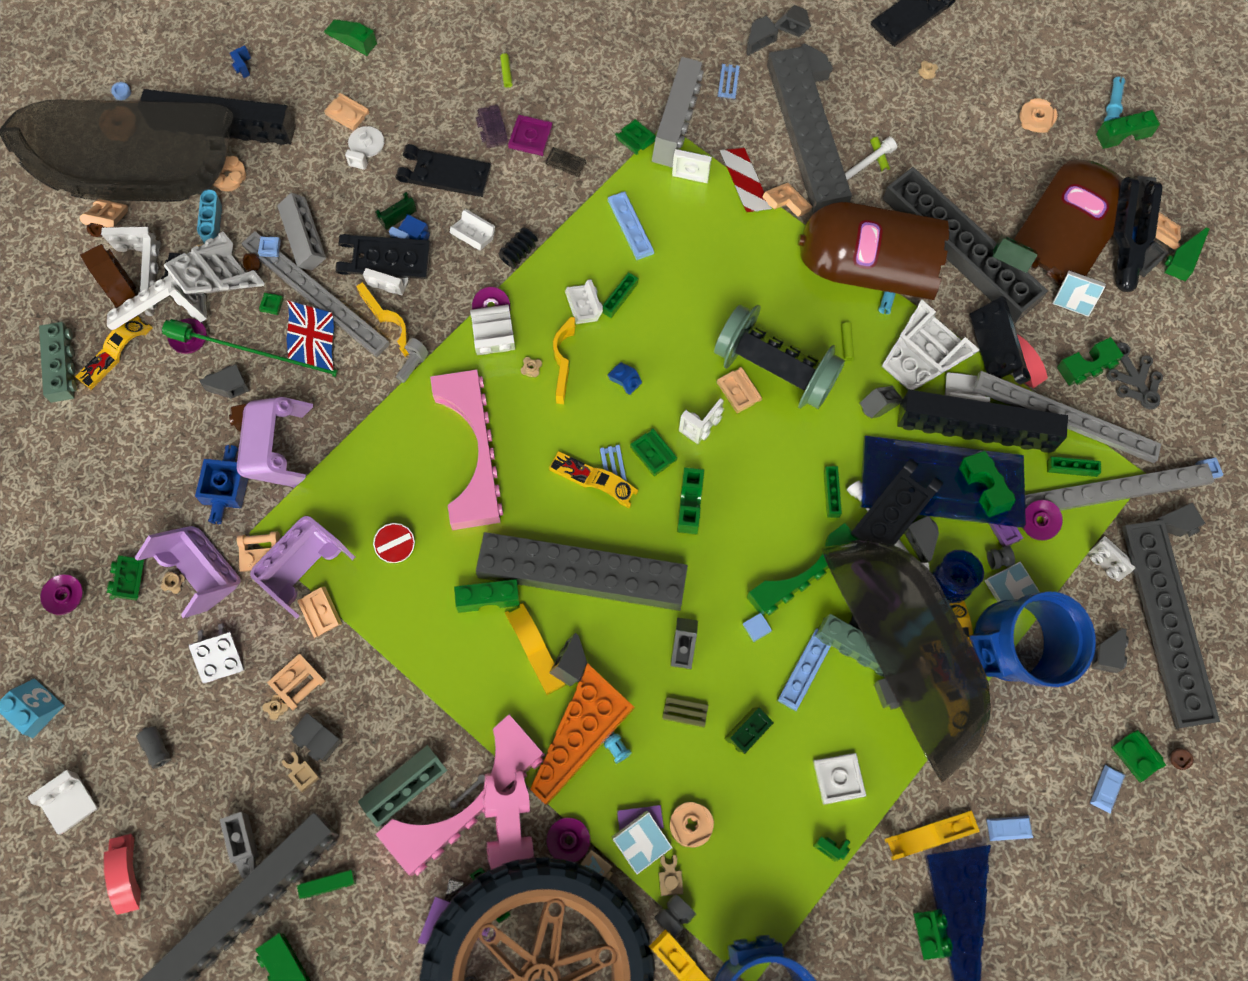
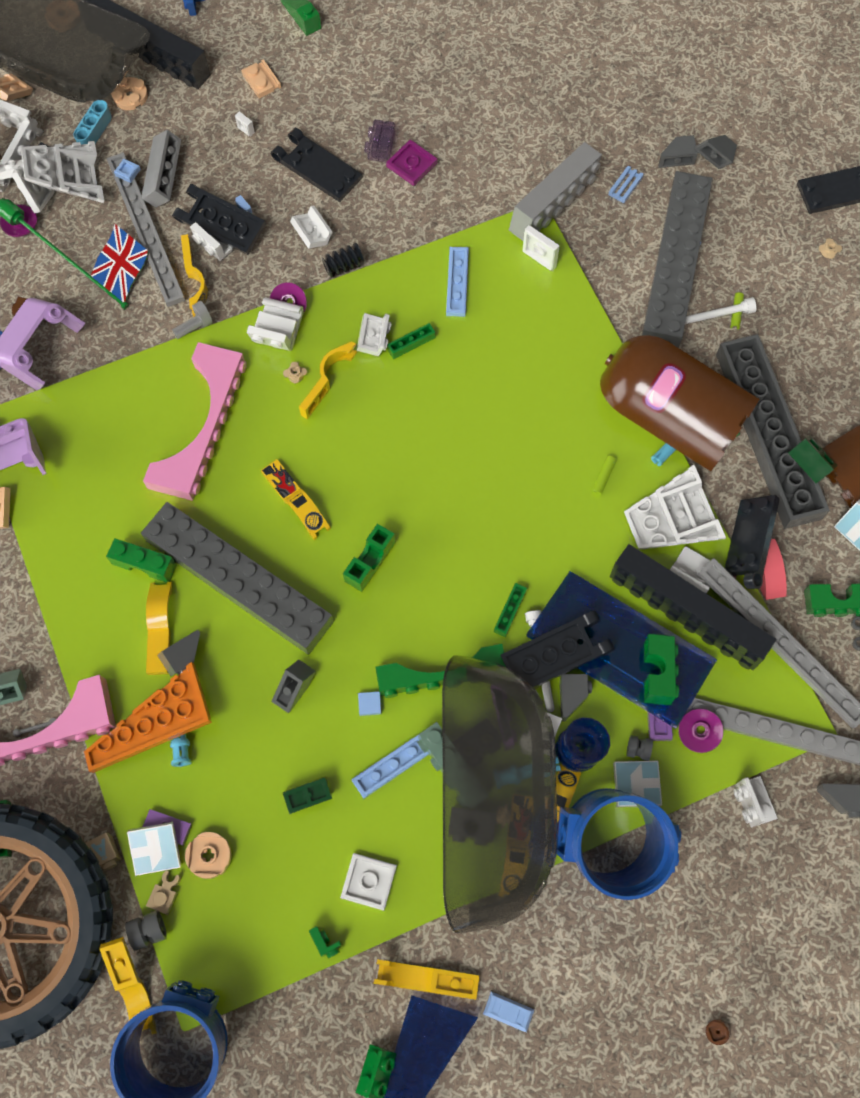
camera: 30 degrees right, 0 degrees up
dark grey slope [199,364,249,399] -> none
reddish brown tile [243,253,260,272] -> none
green tile [259,292,284,315] -> none
white piece [348,126,384,157] -> none
red piece [373,523,415,563] -> none
dark green hinge [375,192,417,230] -> none
blue brick [398,215,430,240] -> none
bright pink piece [482,770,534,870] -> none
lime piece [500,53,512,88] -> none
clear smoke plate [546,147,586,177] -> none
magenta dish [546,818,590,862] -> none
light blue tile [600,445,627,482] -> none
blue bracket [608,362,642,395] -> none
green plate [615,119,656,155] -> none
green plate [630,429,677,477] -> none
olive tile [663,697,709,727] -> none
white bracket [679,398,724,444] -> none
brick [714,304,845,409] -> none
light nougat plate [717,367,762,414] -> none
sticker [720,147,772,213] -> none
light nougat plate [763,183,812,217] -> none
dark grey slope [801,43,833,82] -> none
dark grey slope [860,386,903,418] -> none
green piece [1047,456,1101,477] -> none
light blue tile [1090,765,1125,813] -> none
dark grey slope [1092,628,1129,673] -> none
green bracket [1111,730,1166,783] -> none
dark grey plate [1122,520,1220,729] -> none

